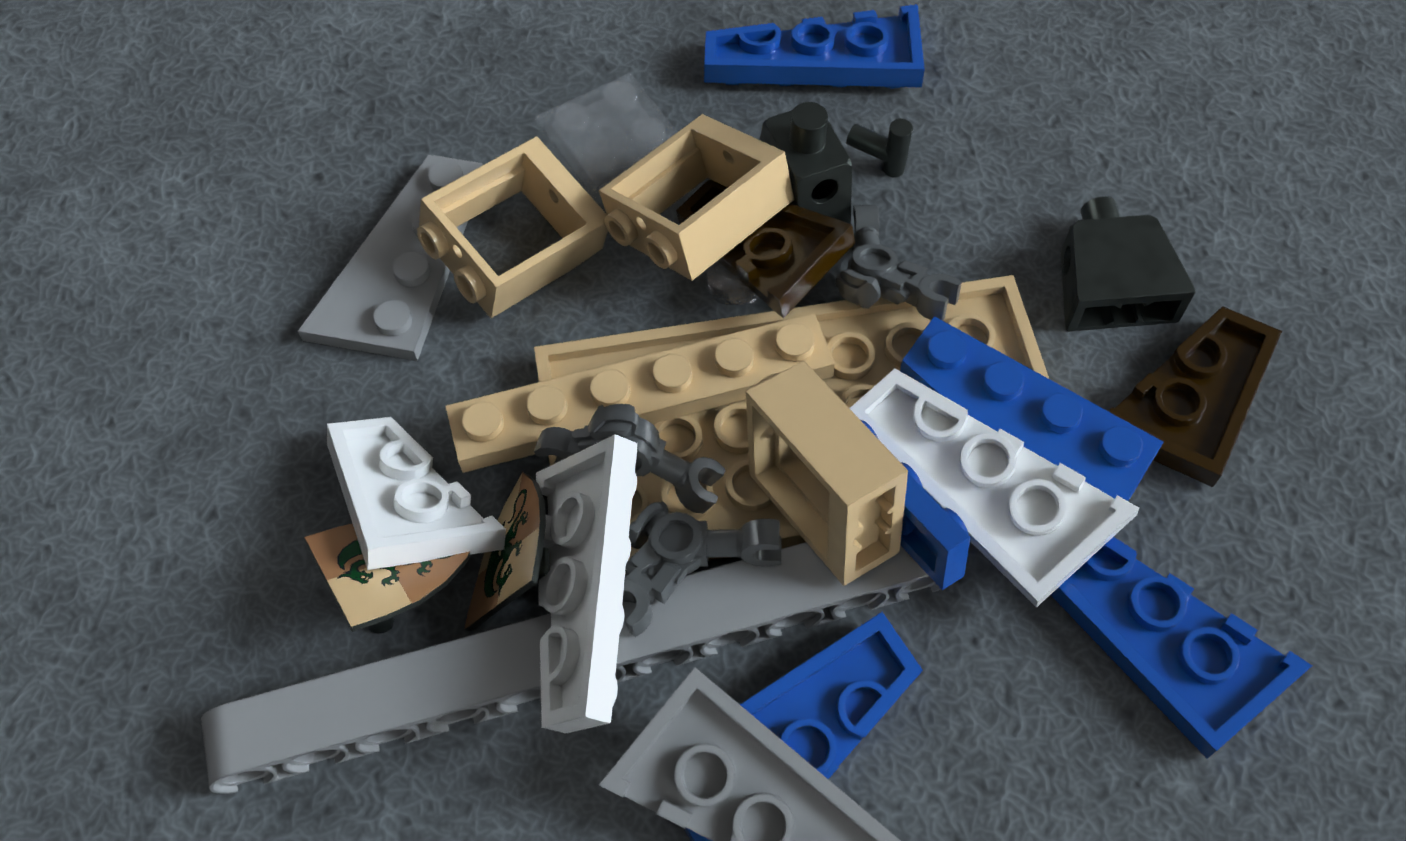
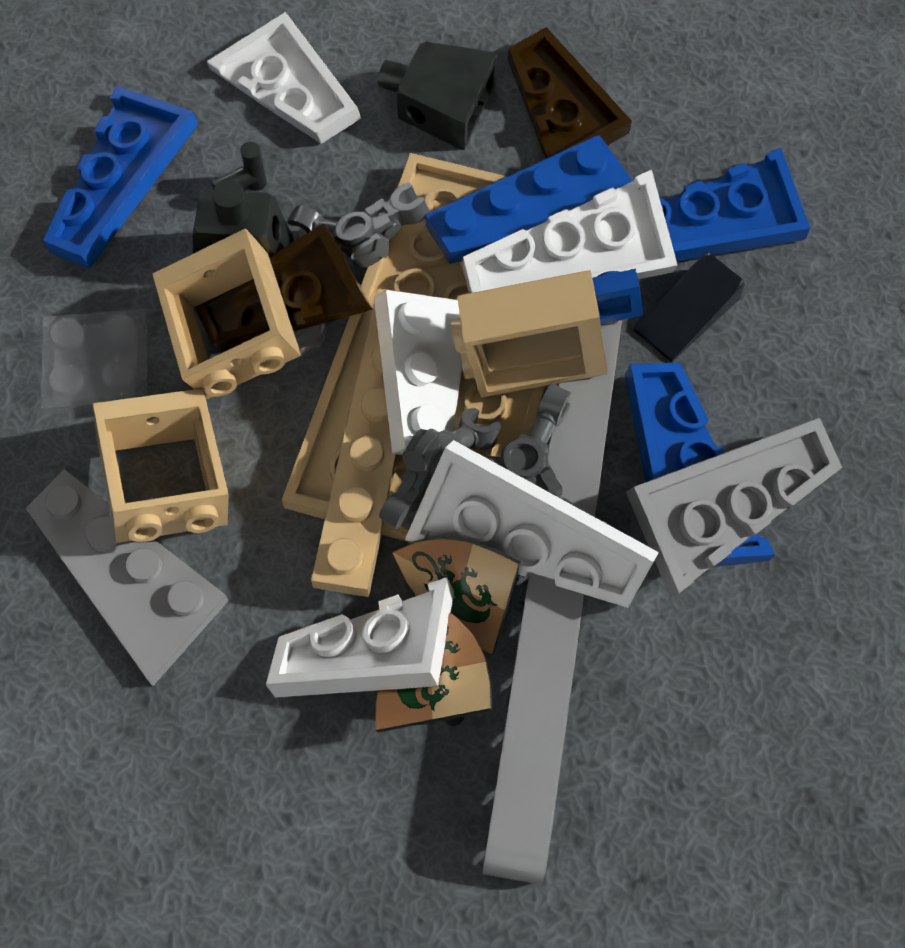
camera: 65 degrees left, 5 degrees up
none -> white wing [206,12,361,144]
none -> white wing [374,290,462,455]
none -> black slope [634,253,745,362]

